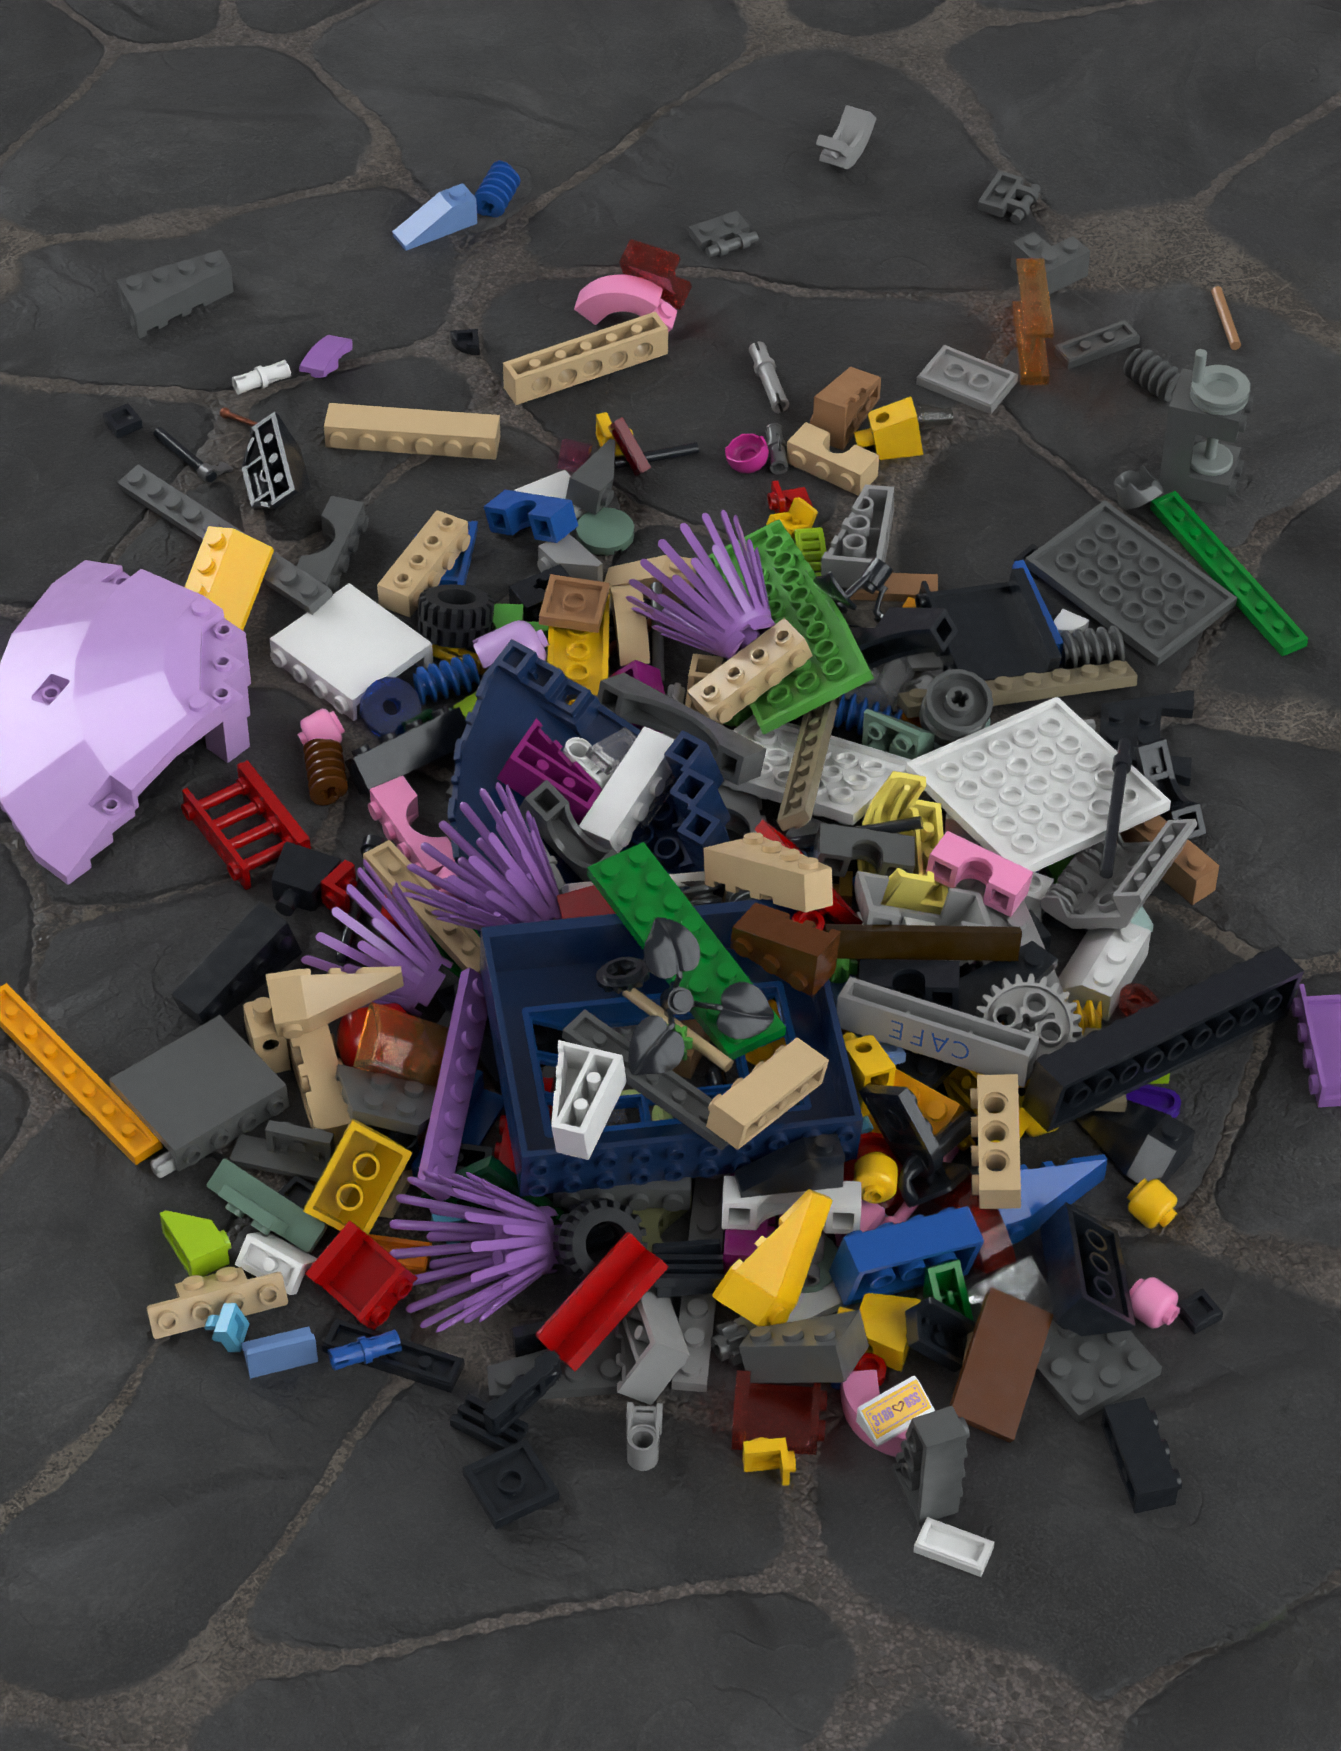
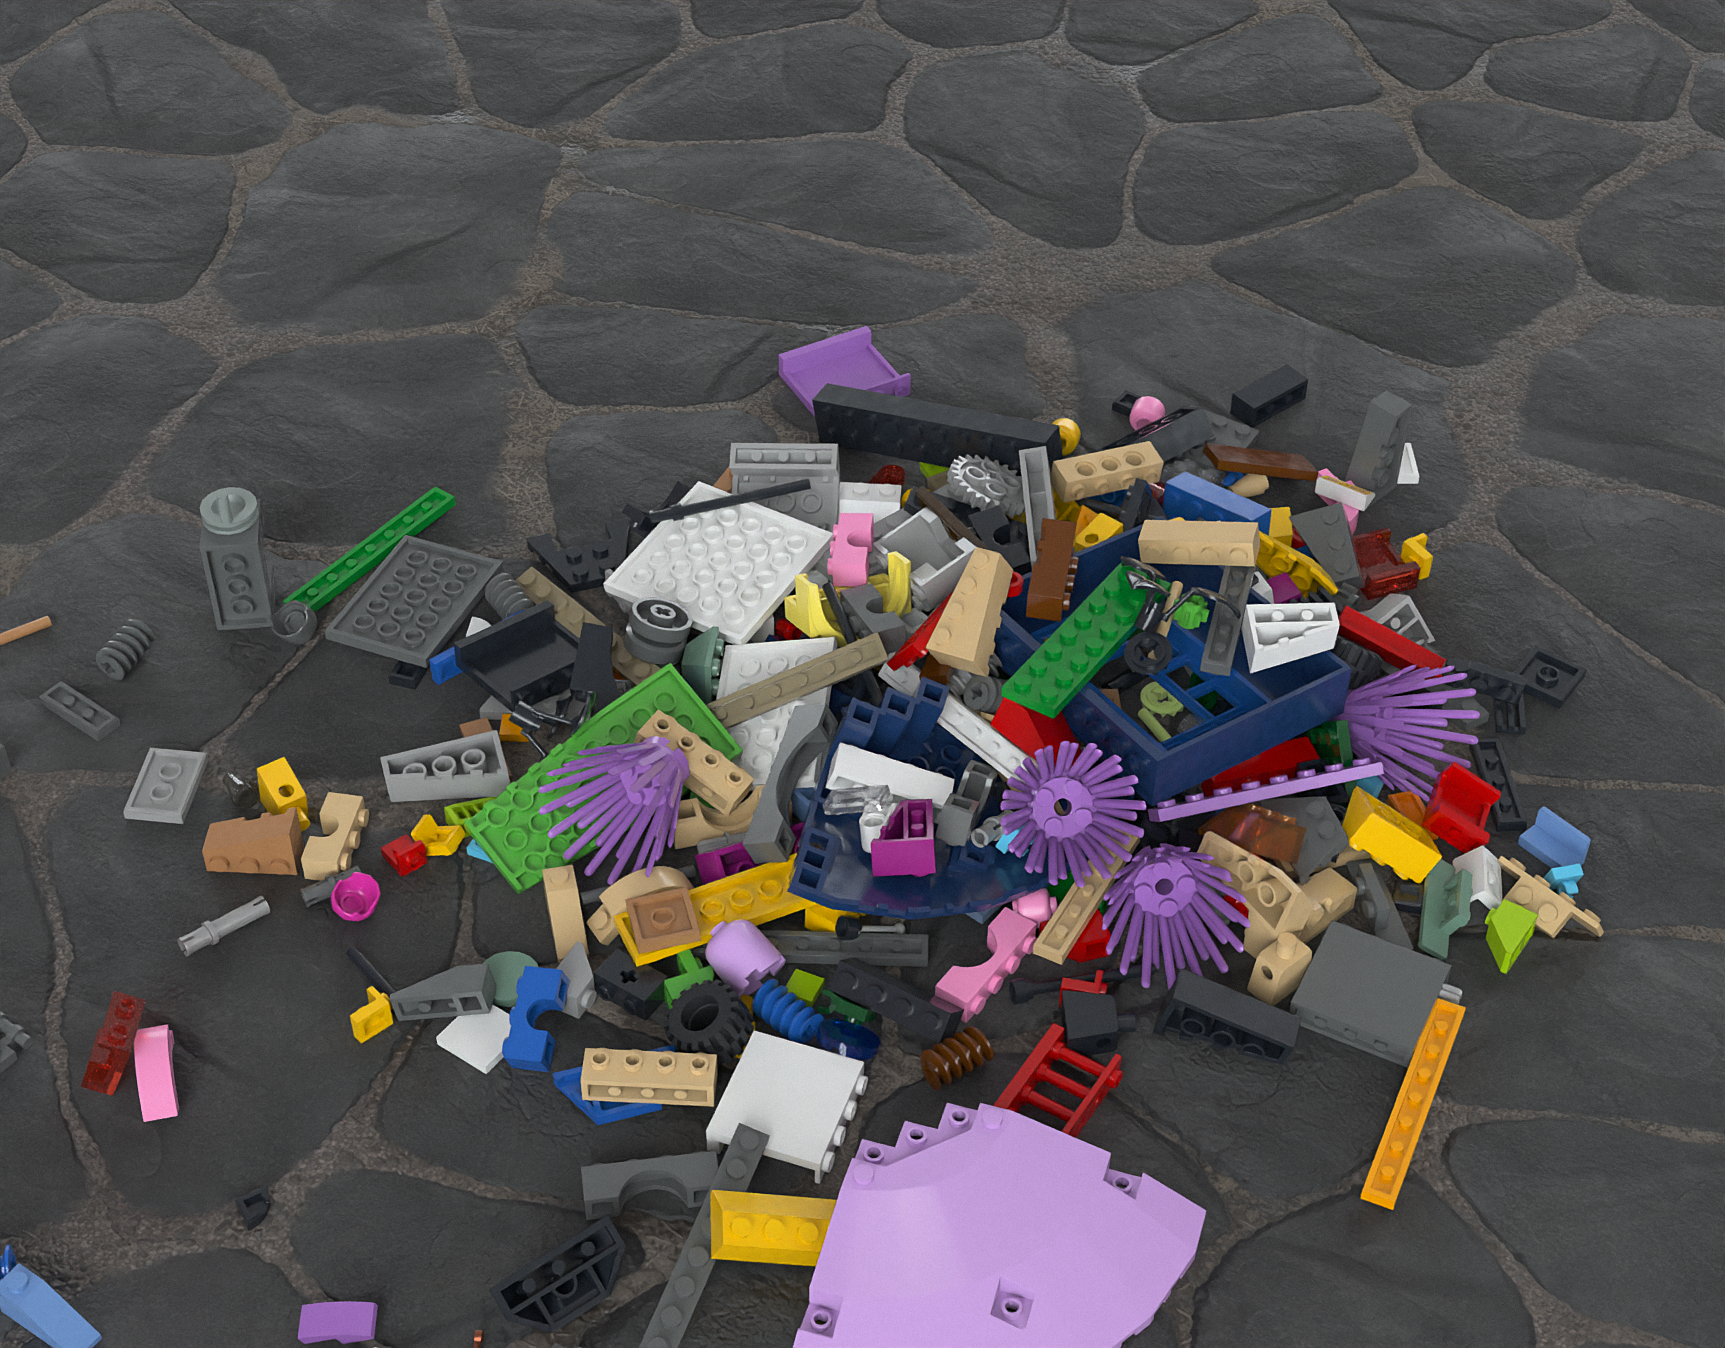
camera: 115 degrees left, 5 degrees down
bright pink head [297,708,345,745] -> none
tan brick [324,403,500,460] -> none
blue pin [328,1329,402,1371] -> none
tan brick [503,312,668,405] -> none
clear pink tile [557,438,592,472] -> none
dark red tile [608,417,651,476] -> none
light grey piece [626,1402,663,1471] -> none
black bracket [905,1297,976,1372] -> none
clear orange fence [1012,258,1054,385] -> none

